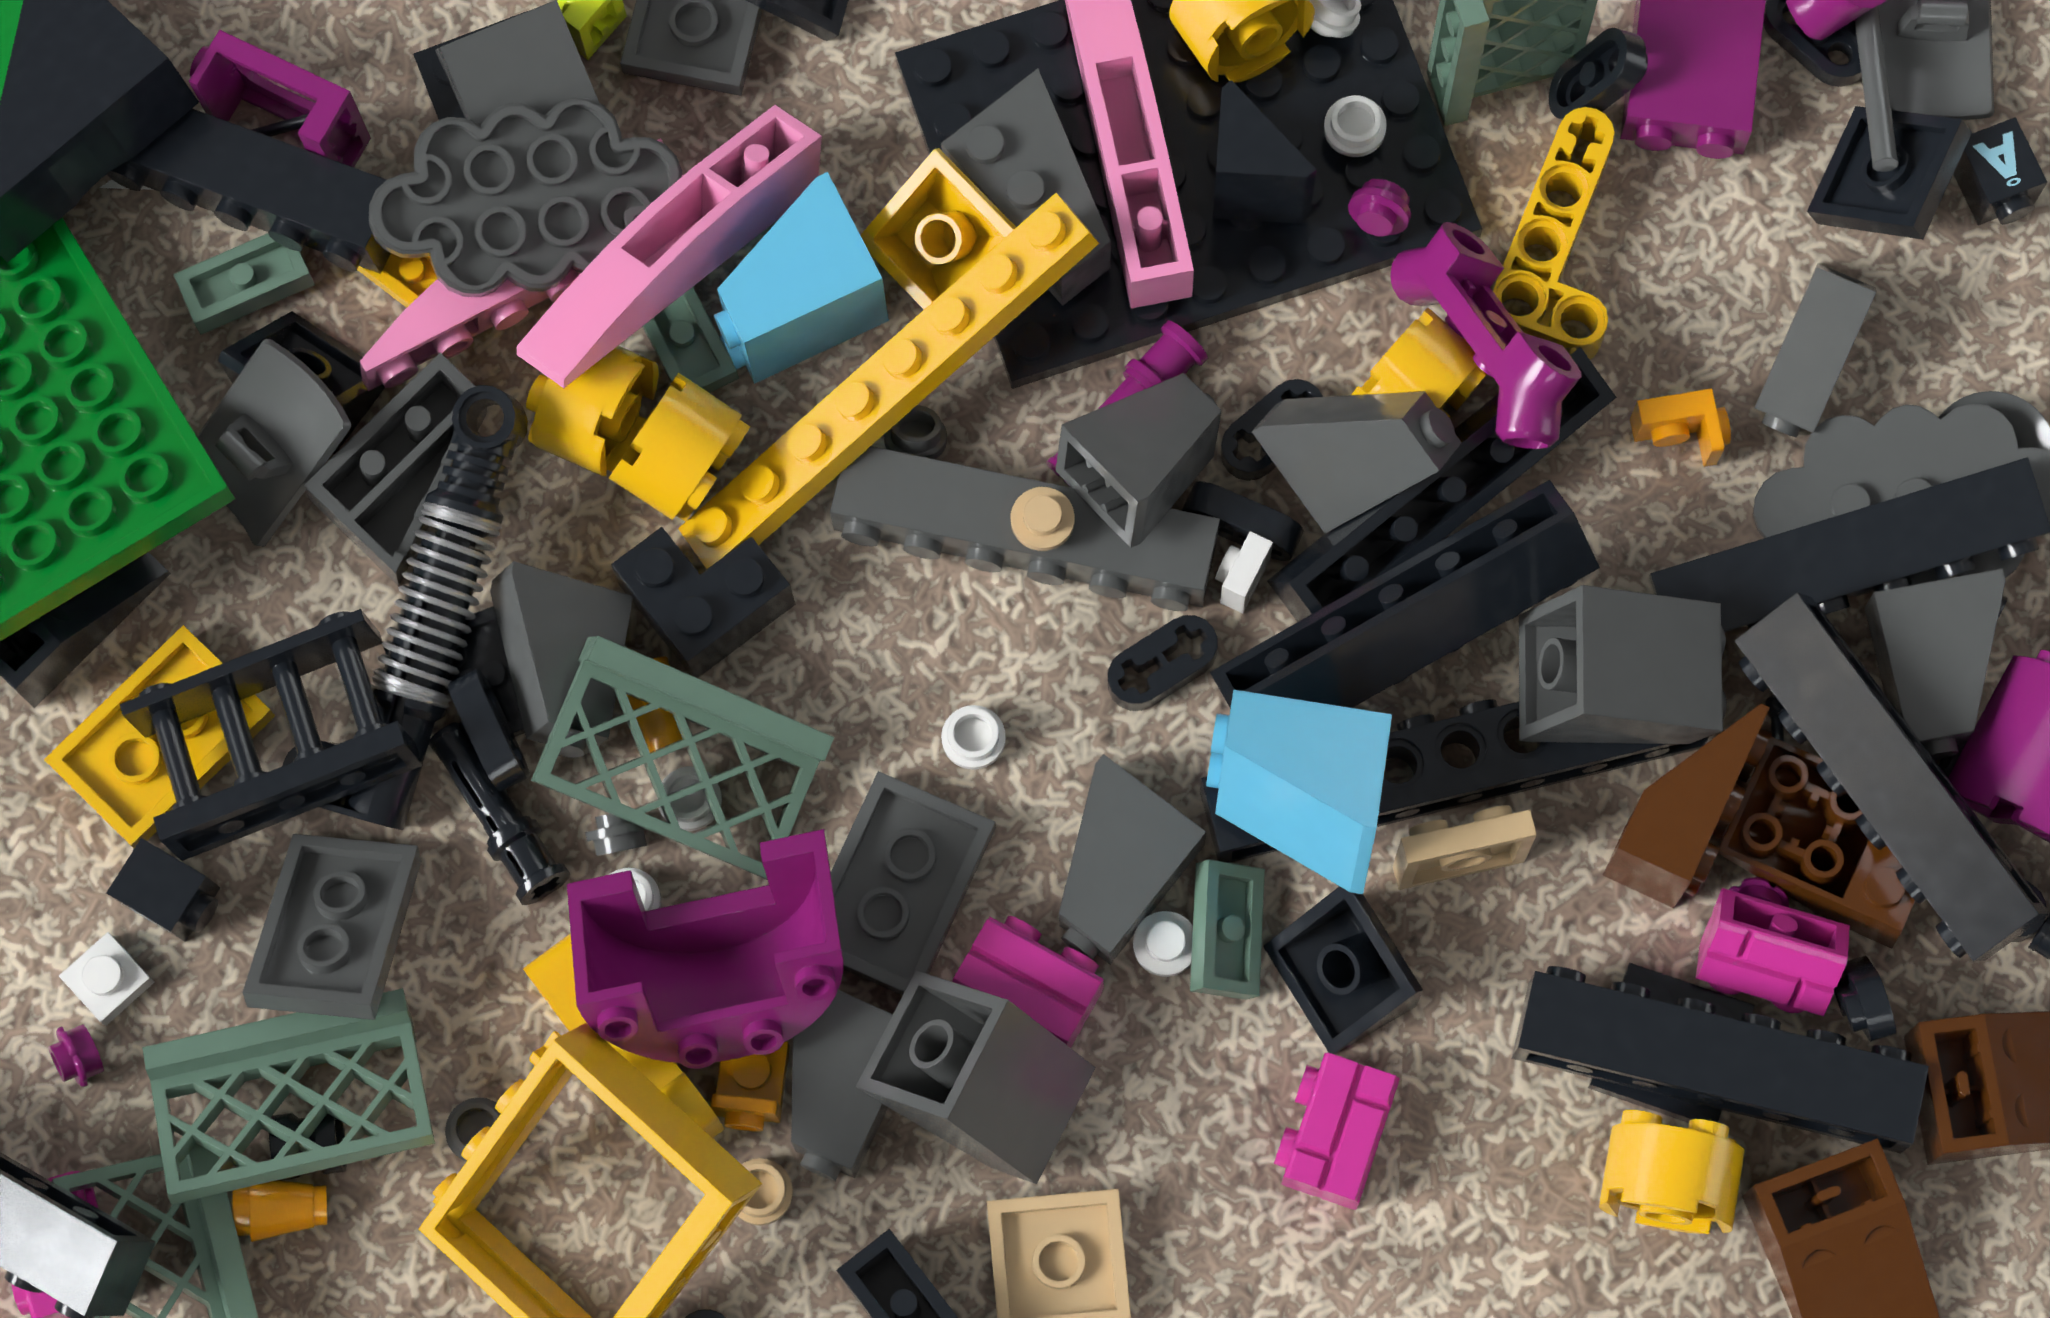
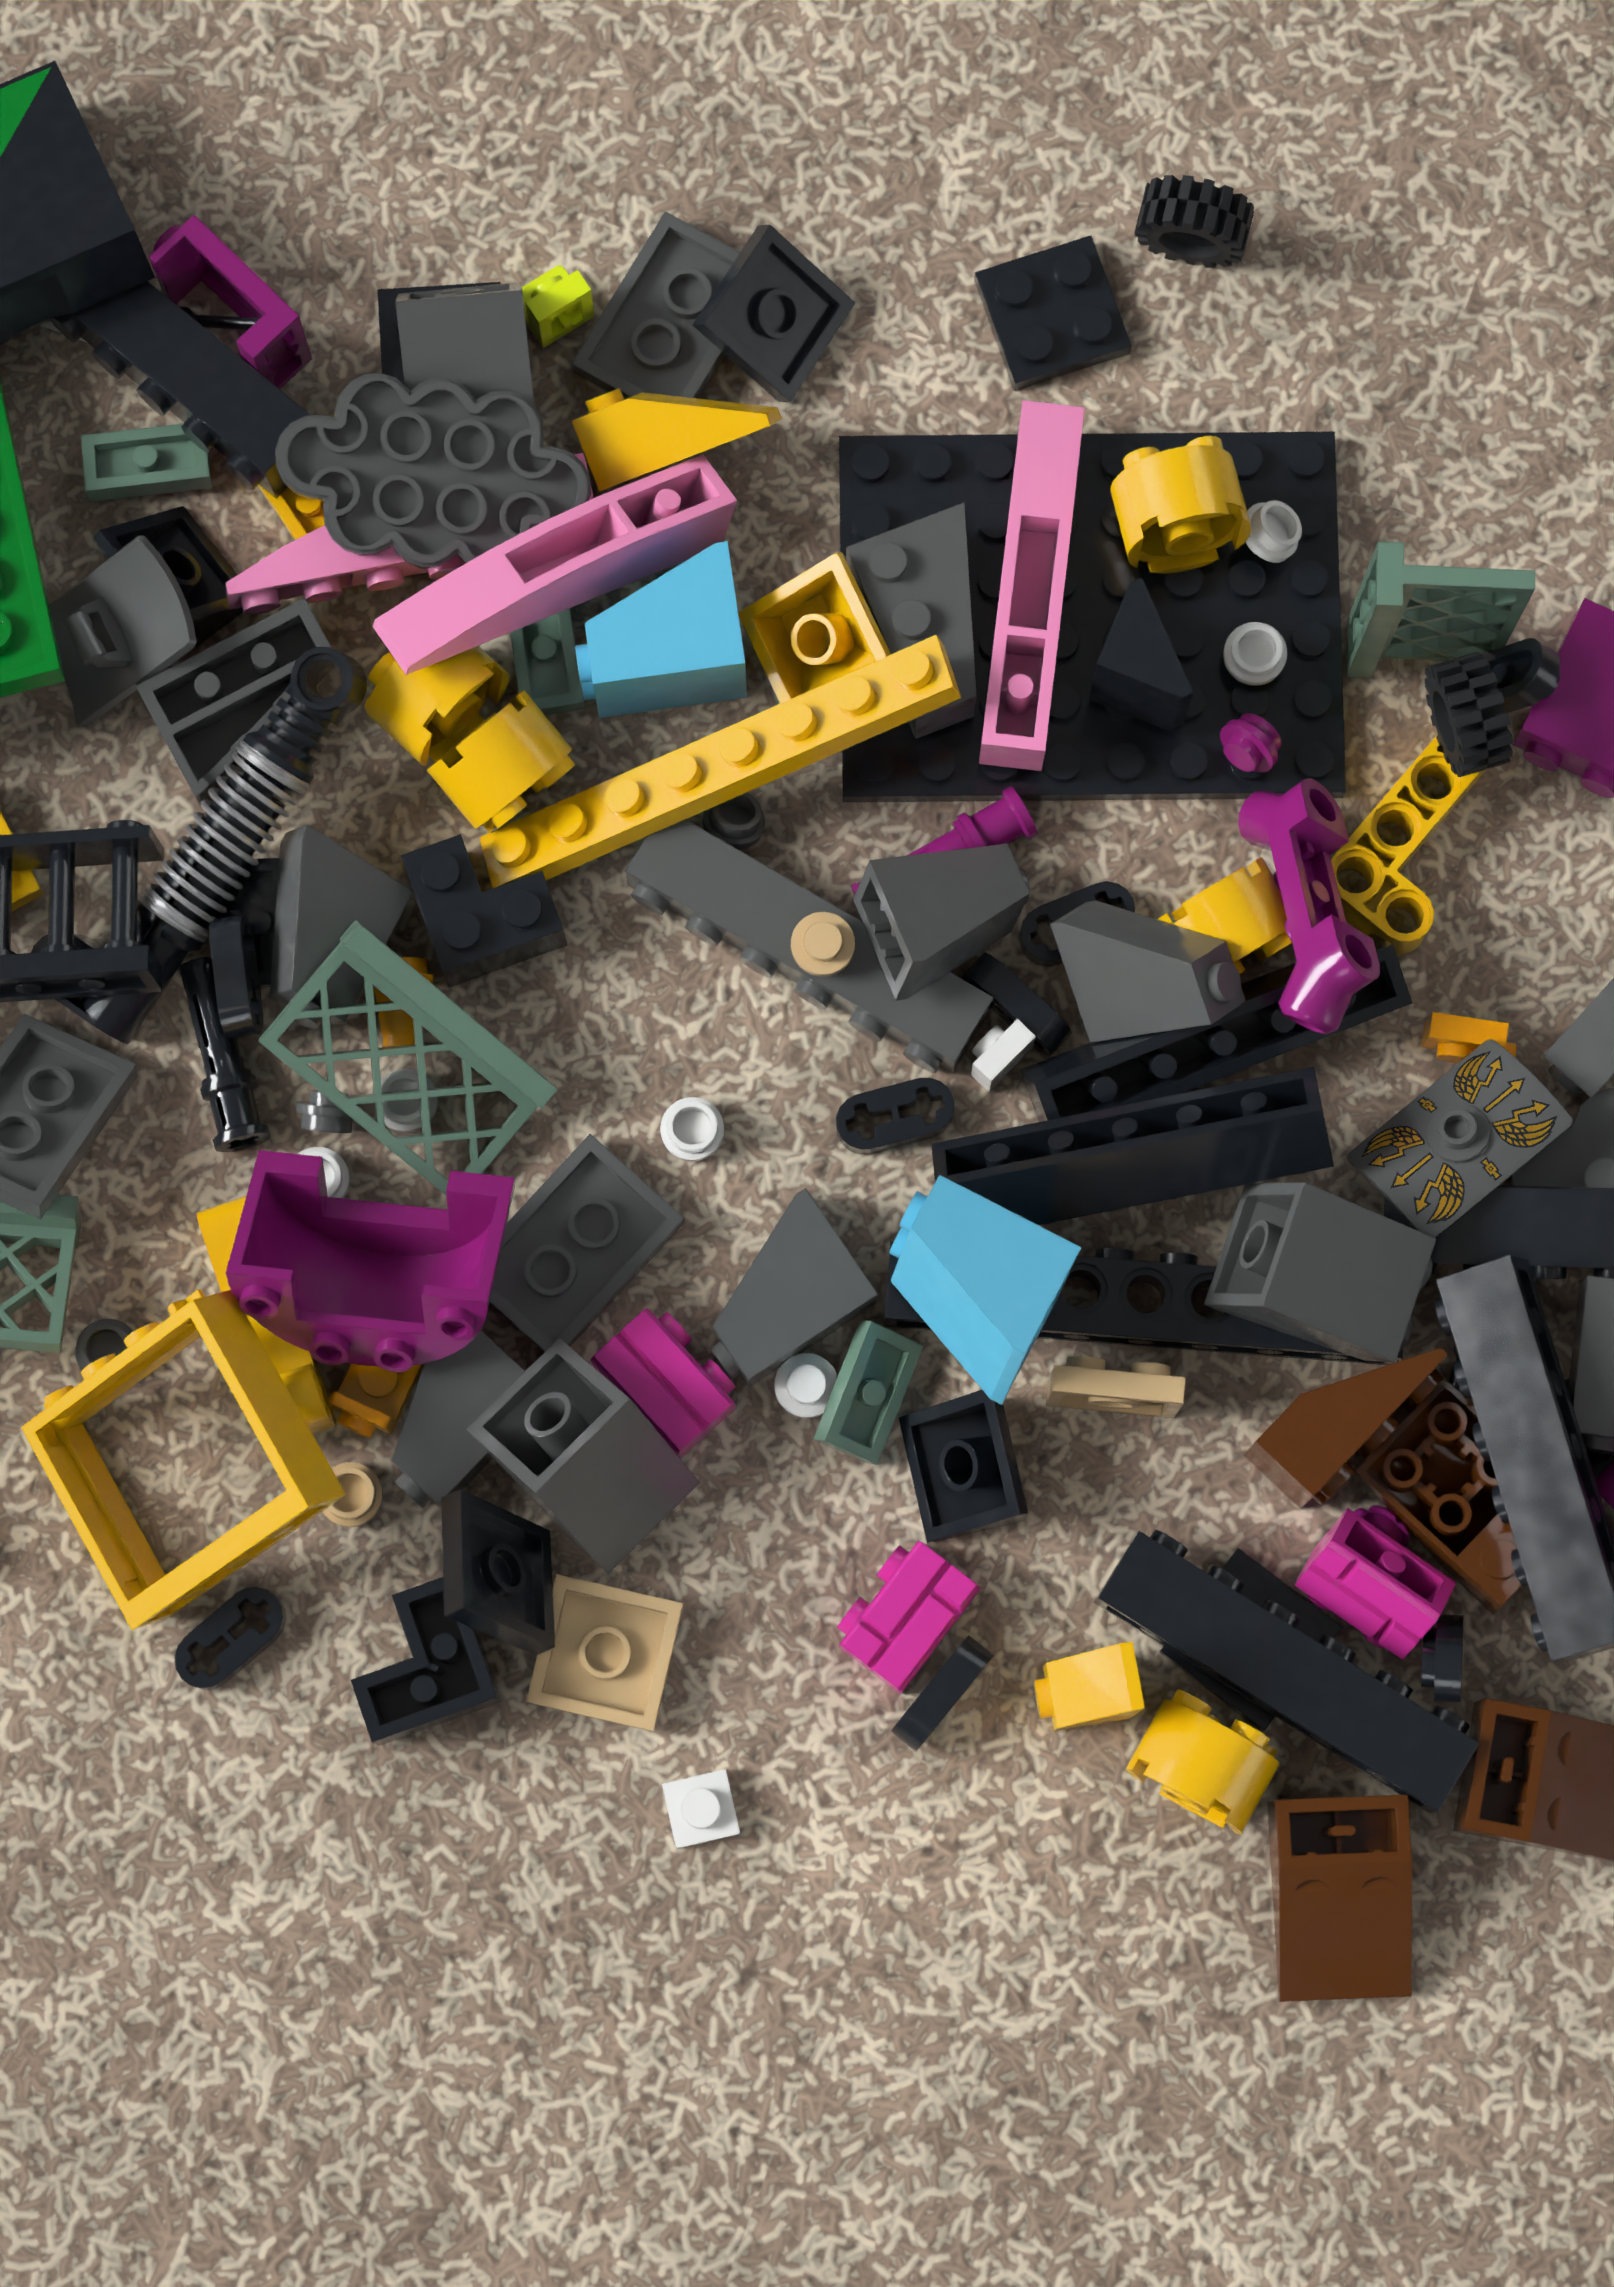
camera: 15 degrees right, 5 degrees up
none -> black plate [441,1489,555,1655]
none -> yellow slope [572,388,782,492]
none -> black beam [891,1635,994,1752]
none -> yellow slope [1034,1641,1145,1731]
none -> dark grey shield [1347,1039,1573,1238]
none -> black tyre [1424,652,1513,777]

